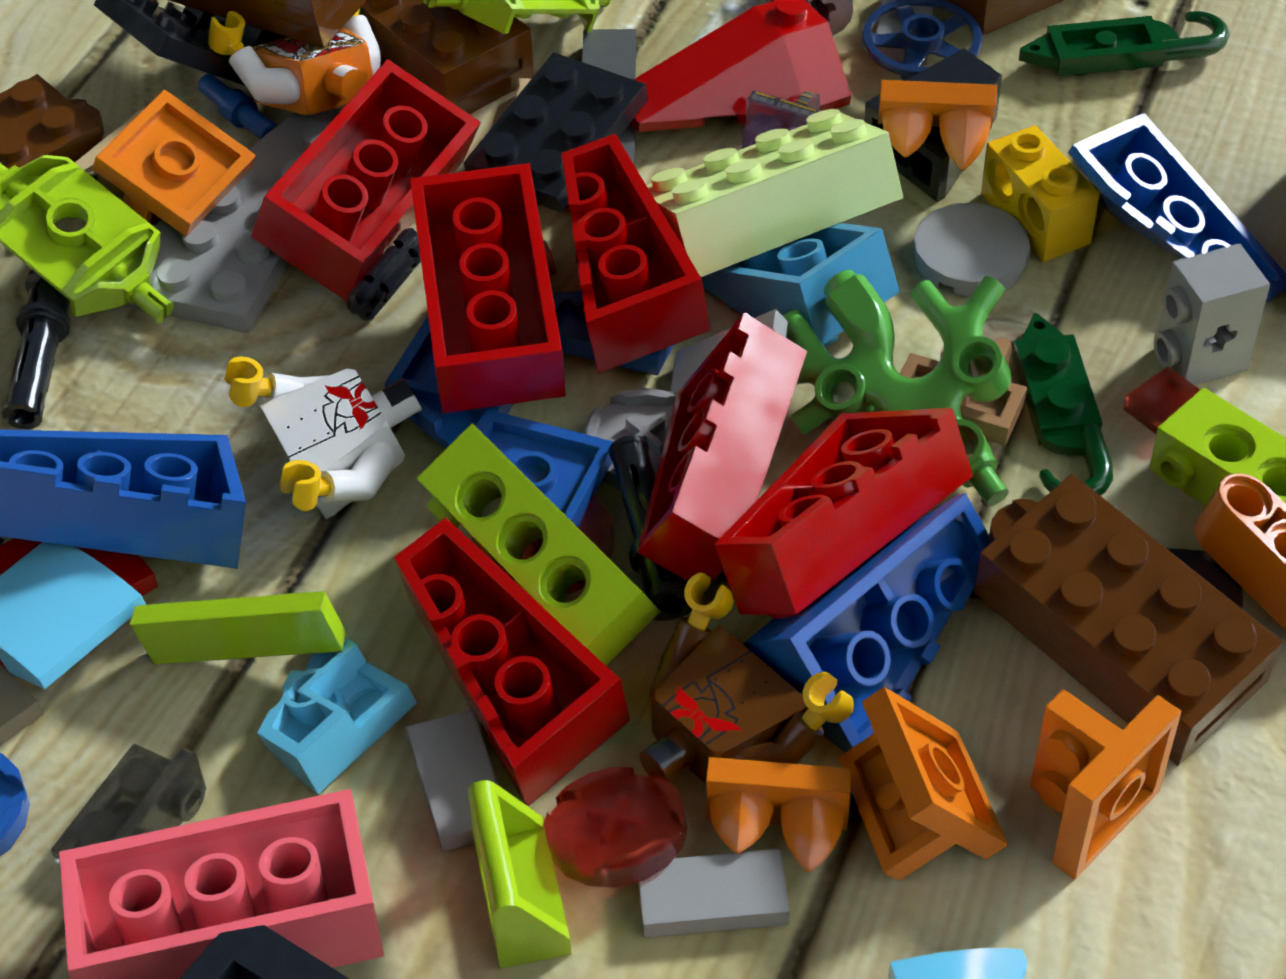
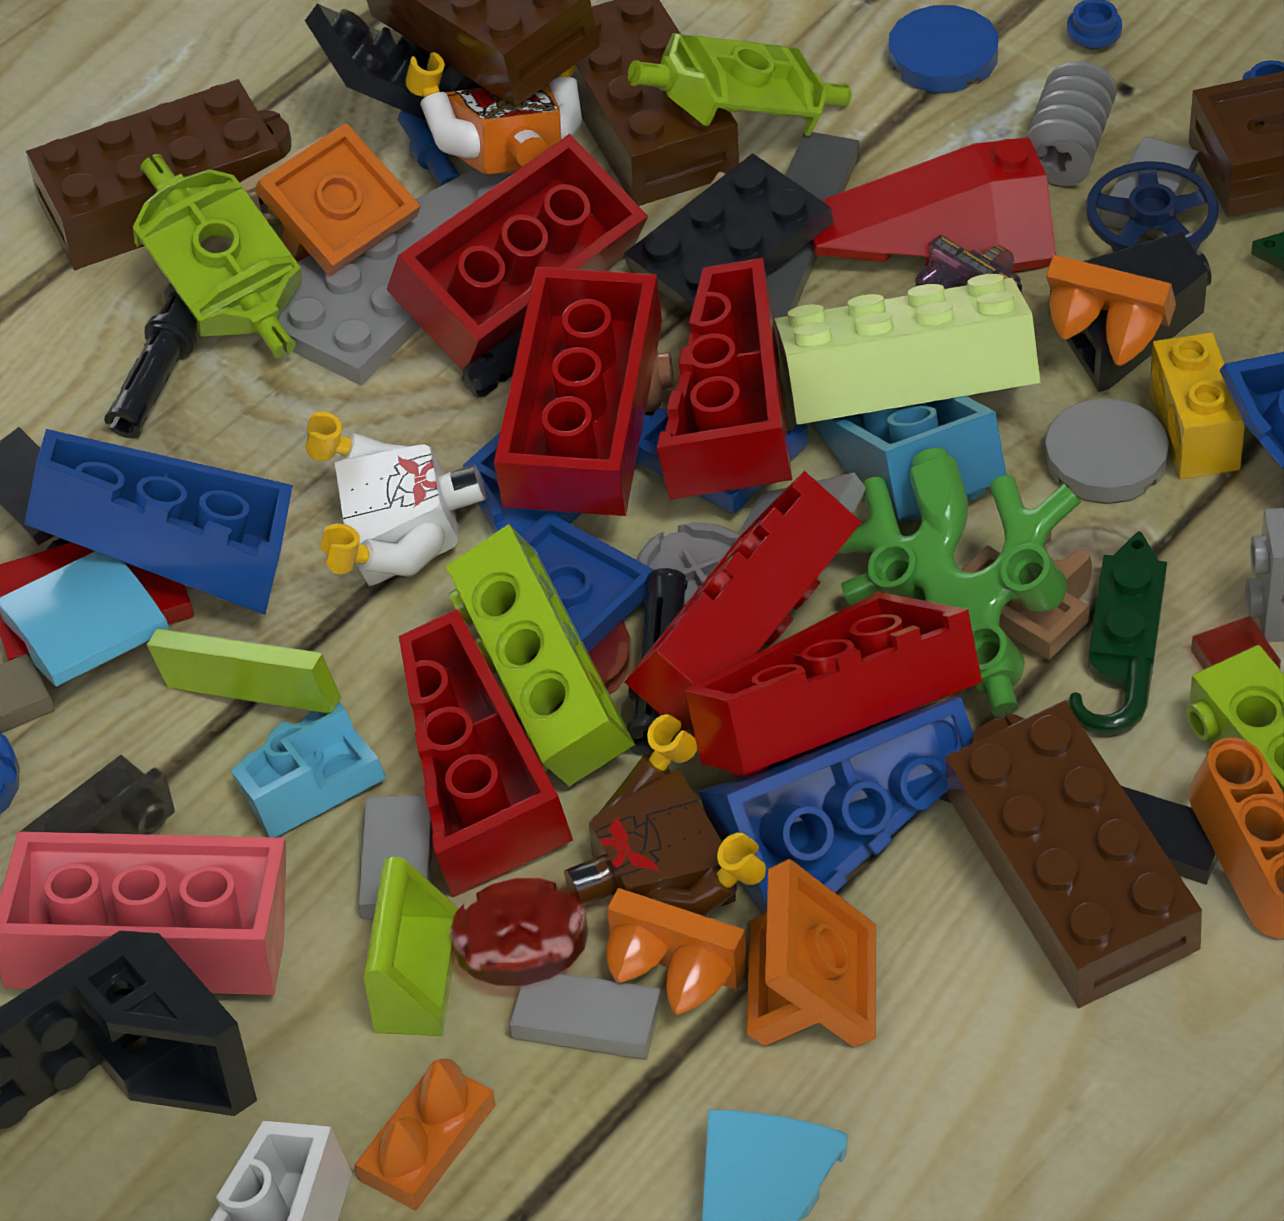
camera: 20 degrees right, 0 degrees up
orange bracket [1030,689,1182,880] -> none

